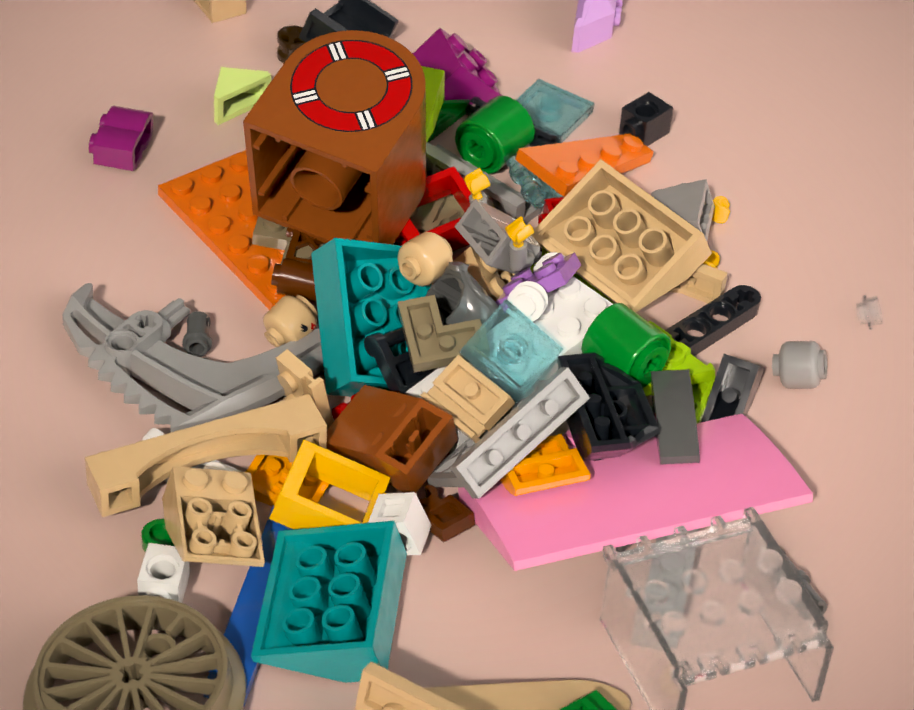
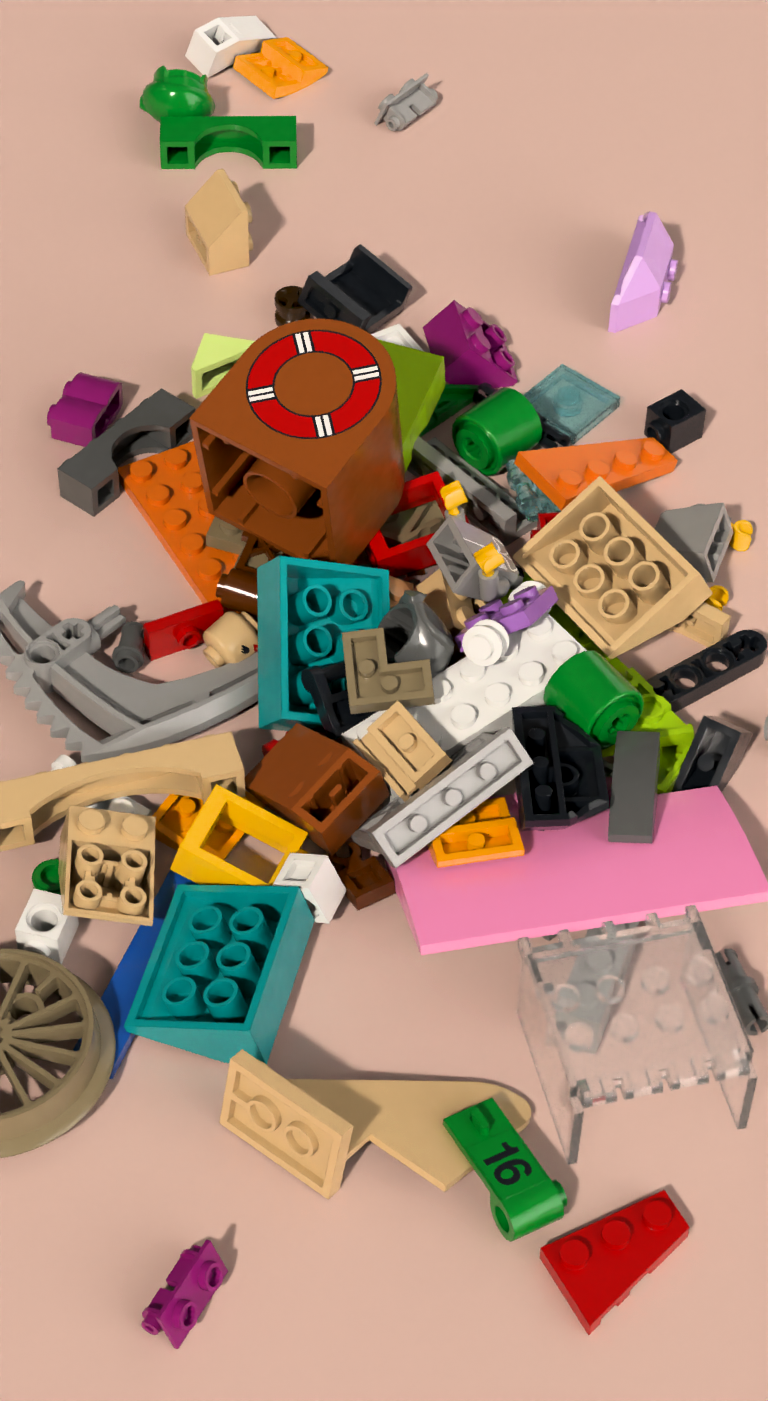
camera: 10 degrees right, 5 degrees up
tan plate [276,349,333,430] -> none
tan head [398,232,453,287] -> none
clear light blue plate [459,299,563,403] -> none
none -> dark grey arch [57,388,195,517]
none -> red plate [143,599,224,661]

